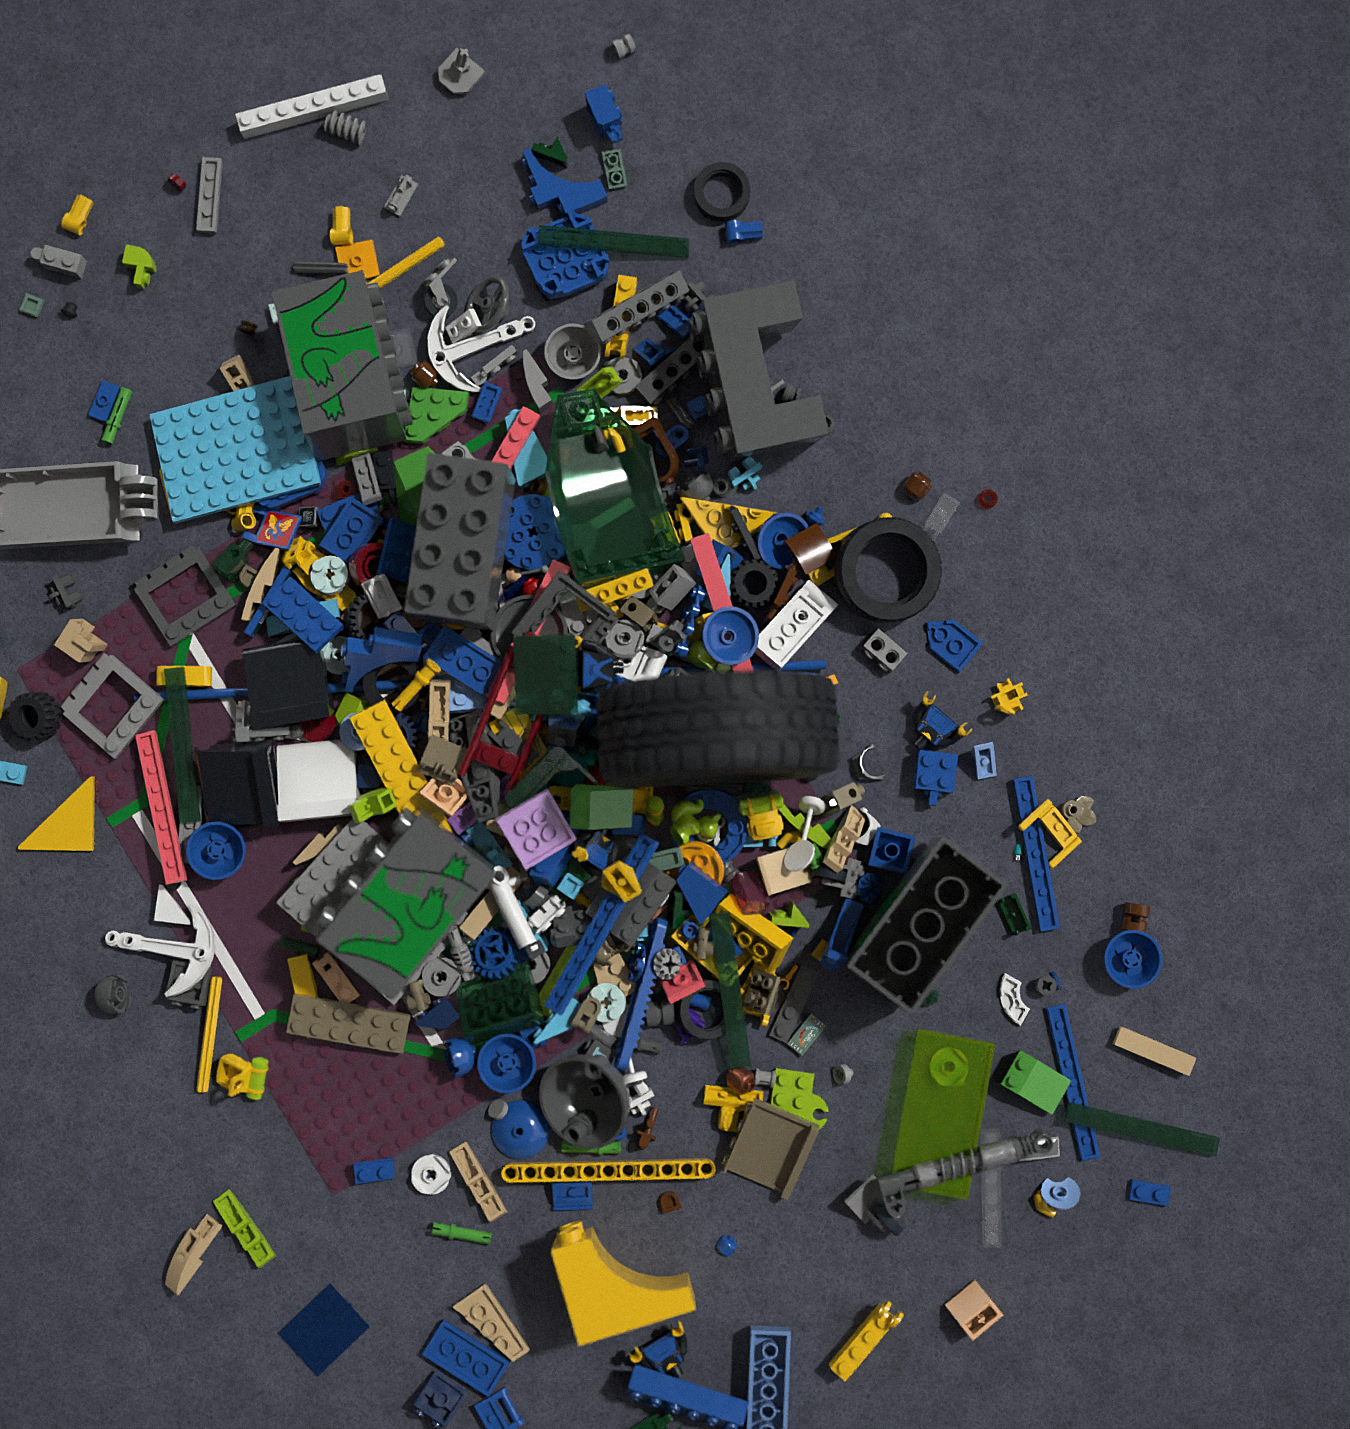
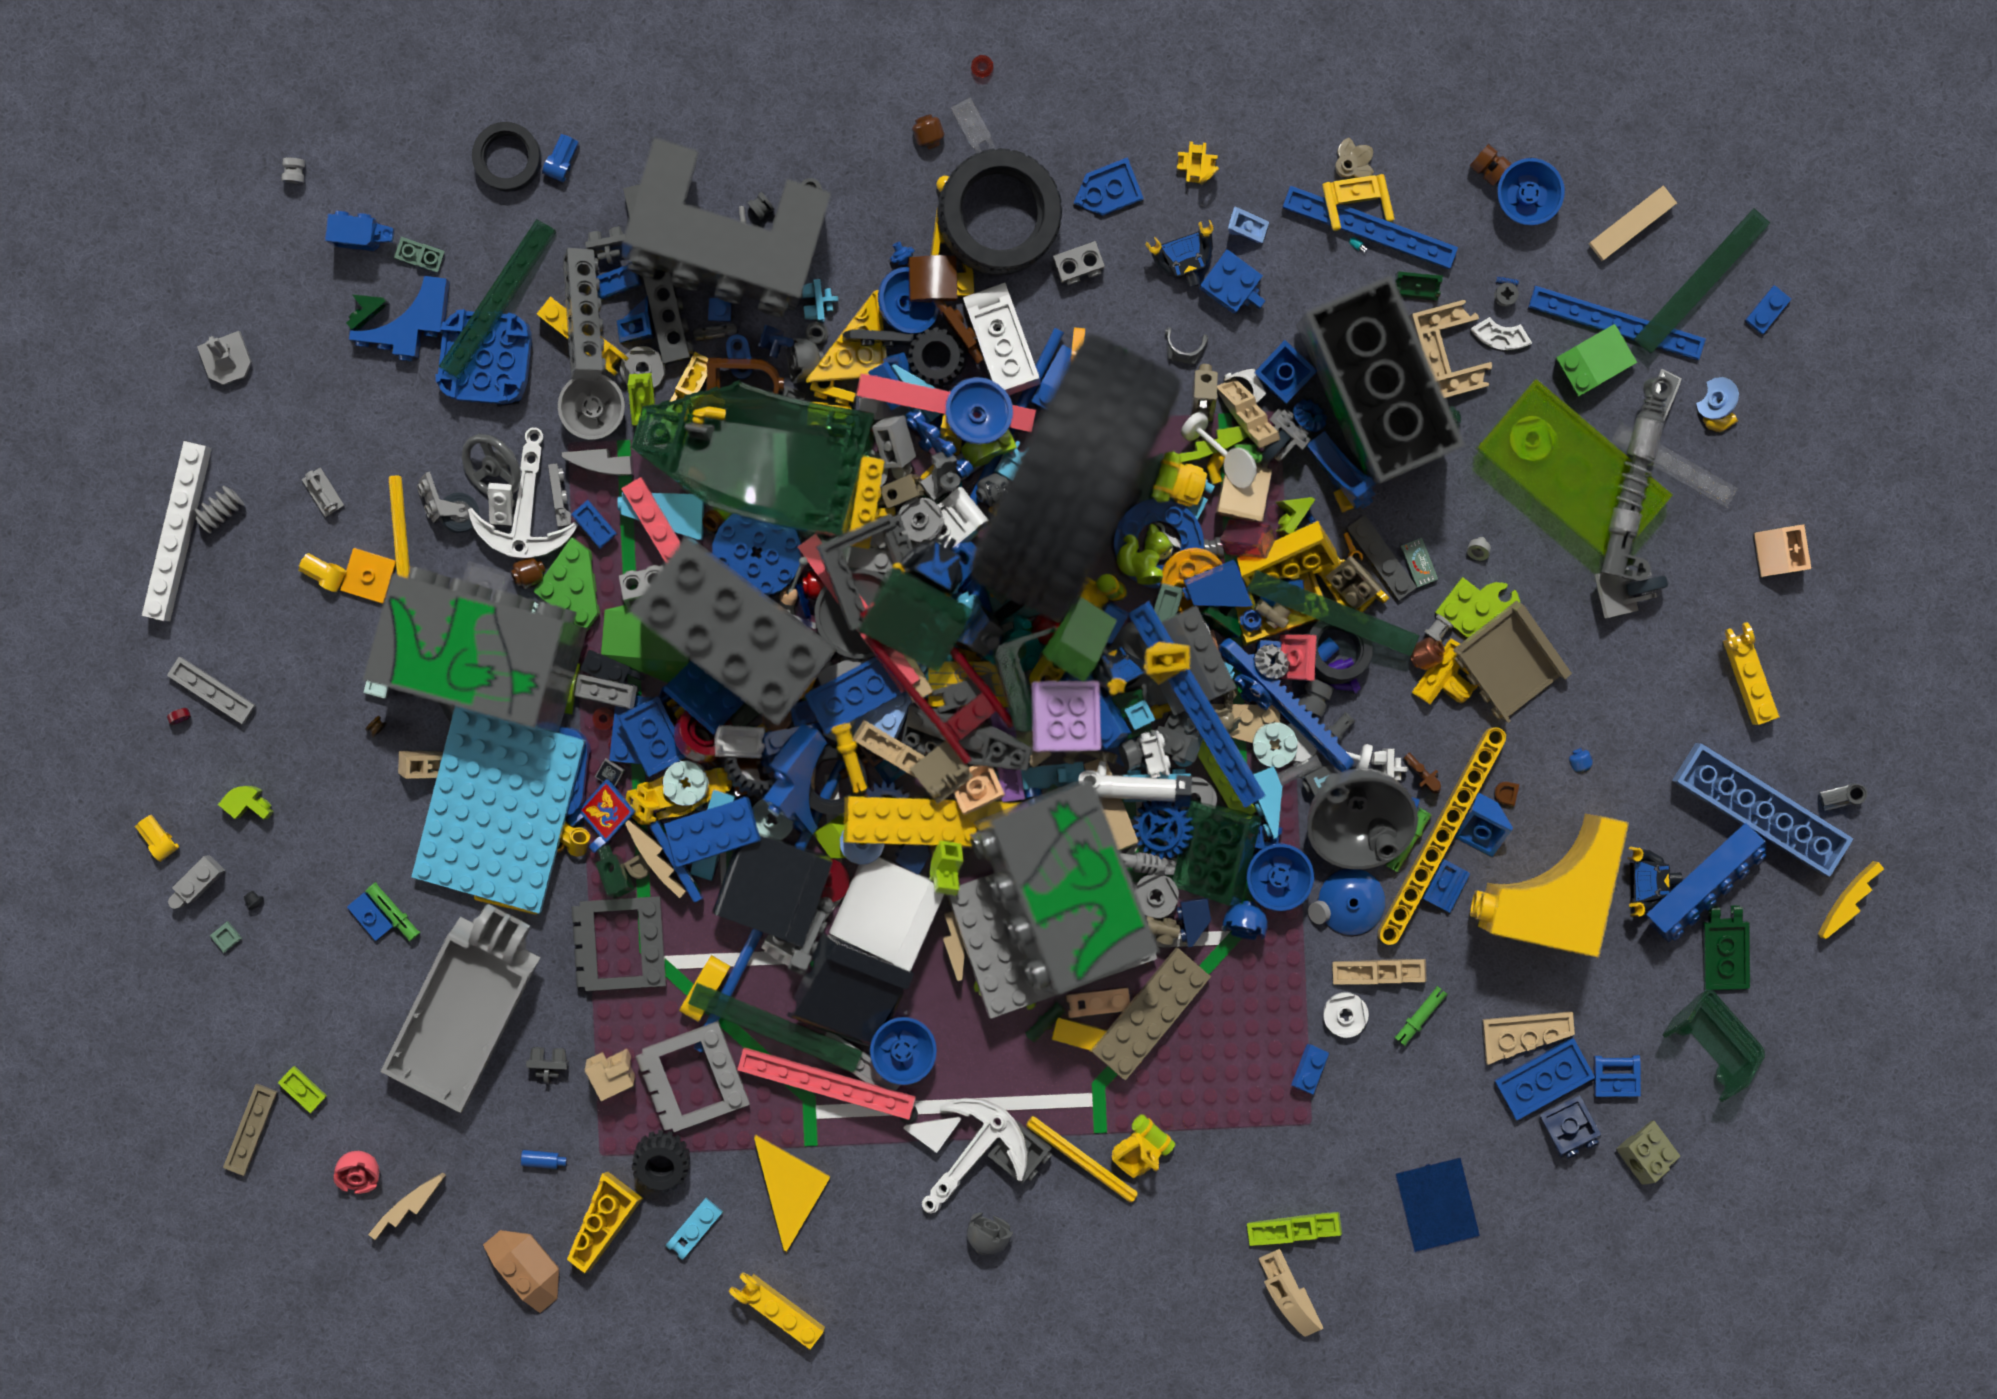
camera: 60 degrees left, 5 degrees up
dark grey axle [293,262,349,274] -> none
dark tan plate [571,997,601,1035] -> none
none -> tan wedge [1409,300,1492,399]
none -> blue slope [1454,792,1513,857]

